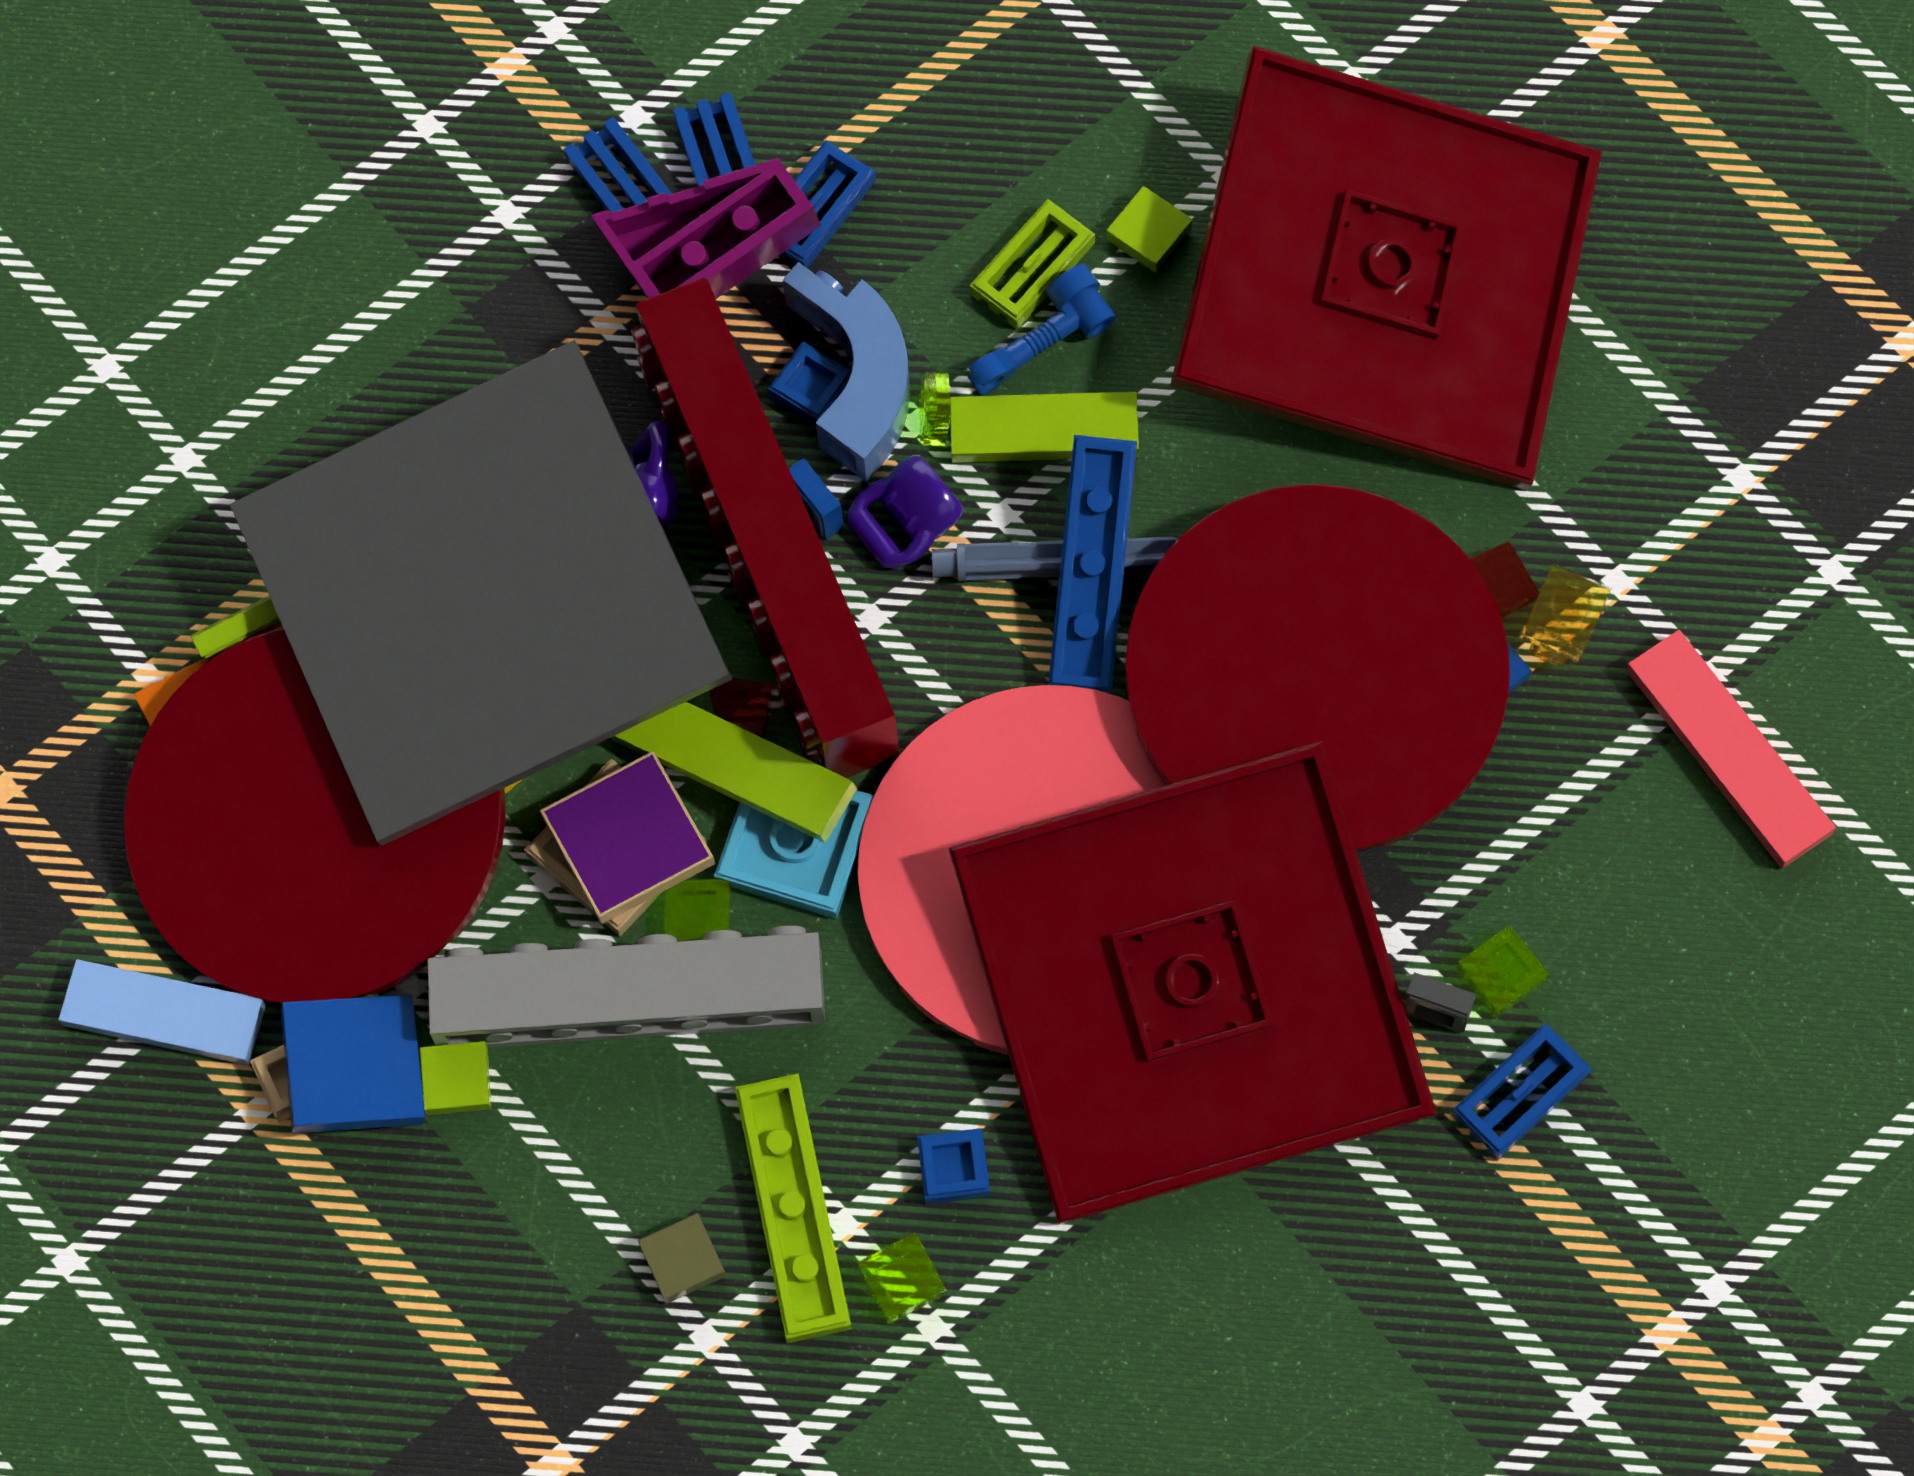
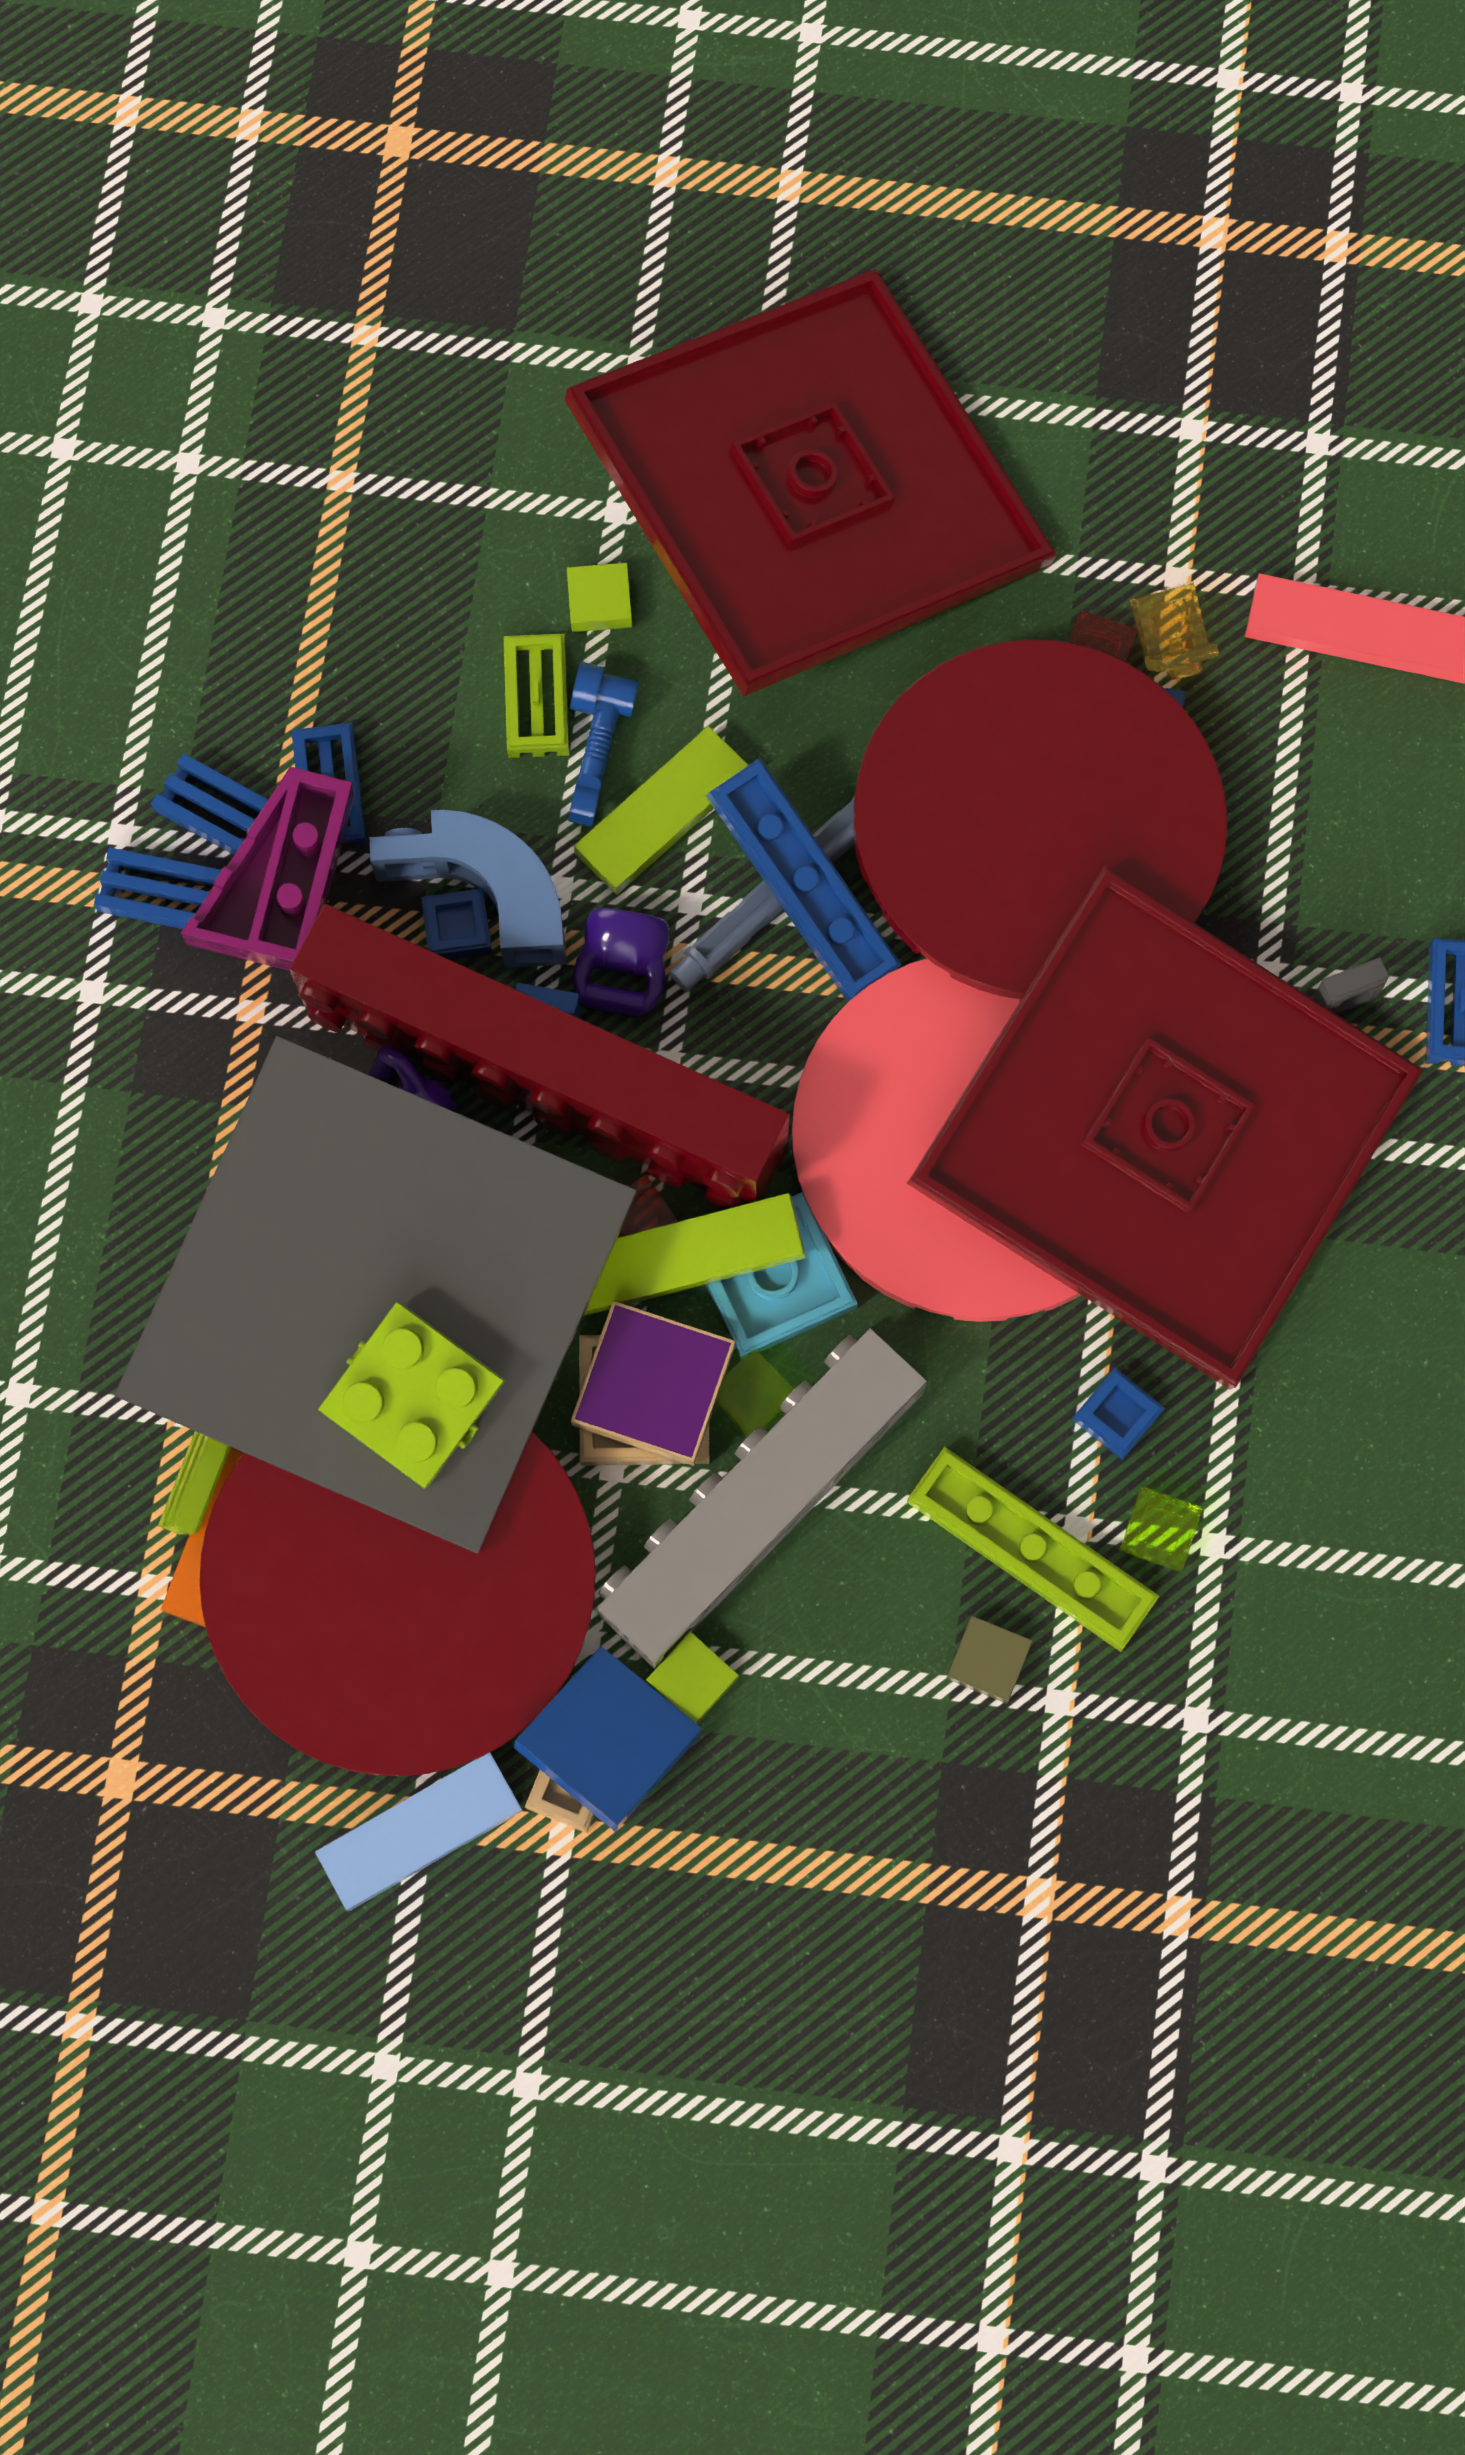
camera: 45 degrees left, 5 degrees up
clear neon green tile [919,372,951,446] -> none
clear neon green tile [1456,925,1550,1019] -> none
none -> lime plate [318,1302,506,1489]

